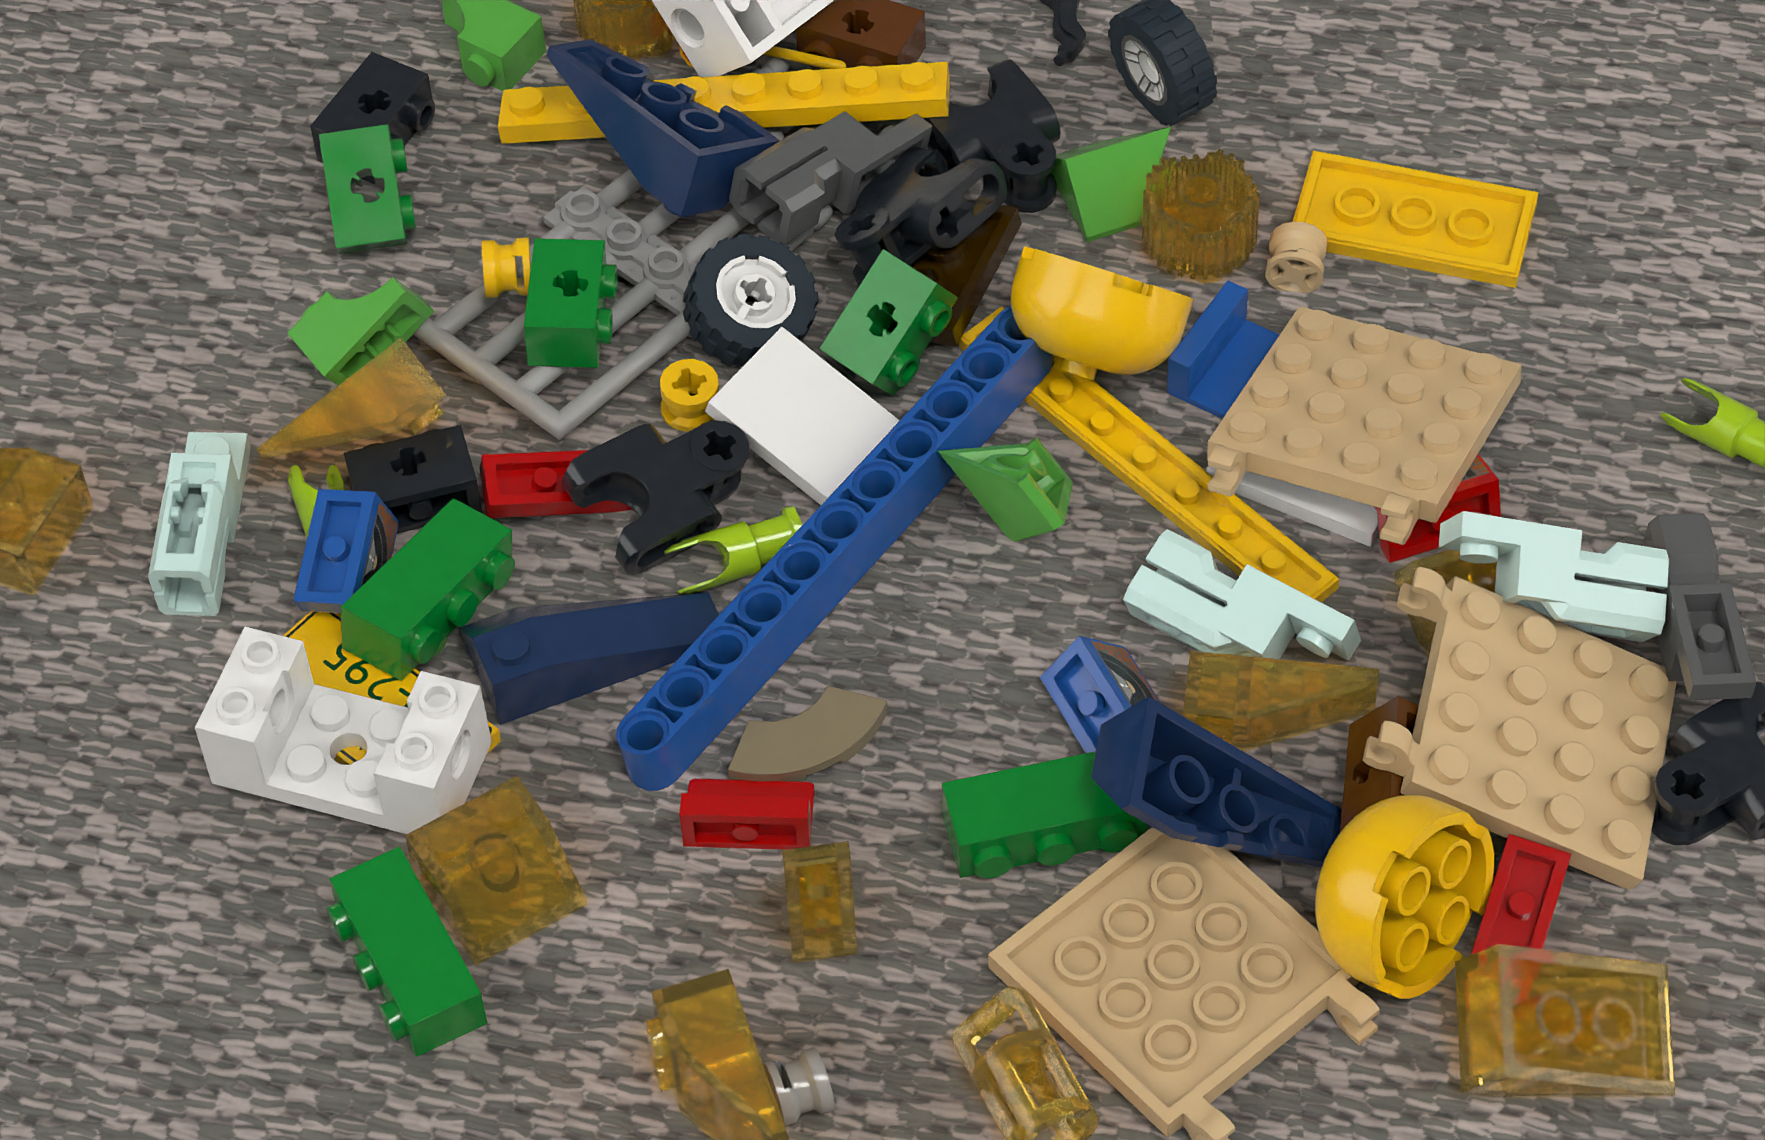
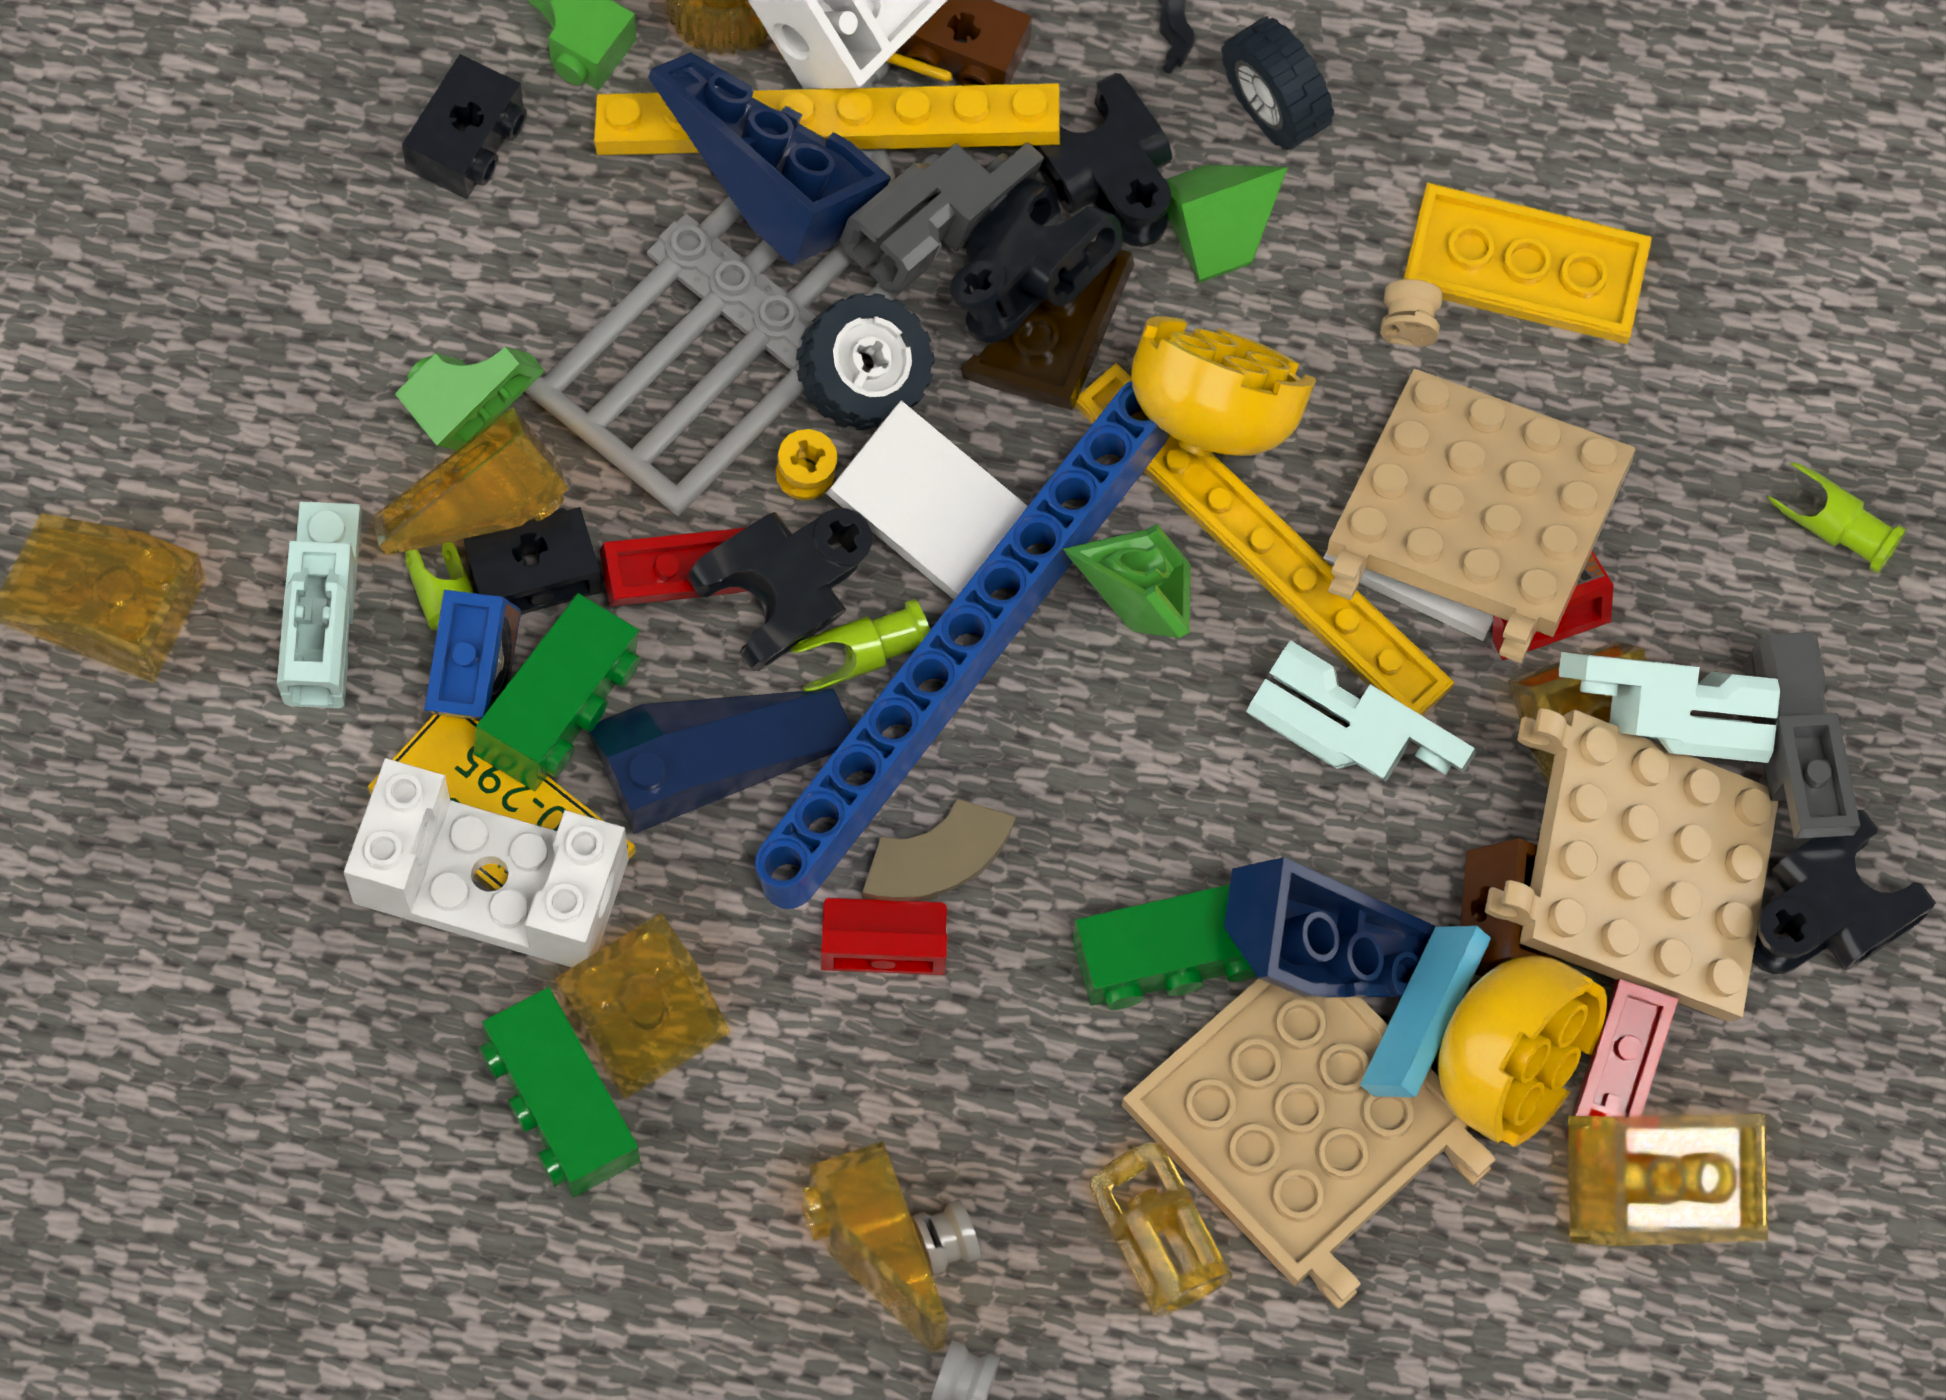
camera: 10 degrees left, 15 degrees up
green brick [319,124,416,254] -> none
yellow wheel [481,237,531,298] -> none
green brick [524,238,617,368] -> none
clear yellow slope [780,841,857,963] -> none
brick [819,249,958,396] -> none
blue panel [1040,636,1161,753] -> none
clear yellow brick [1142,149,1259,284] -> none
blue panel [1167,280,1279,419] -> none
clear yellow slope [1183,651,1379,752] -> none
none -> medium azure tile [1360,926,1491,1097]

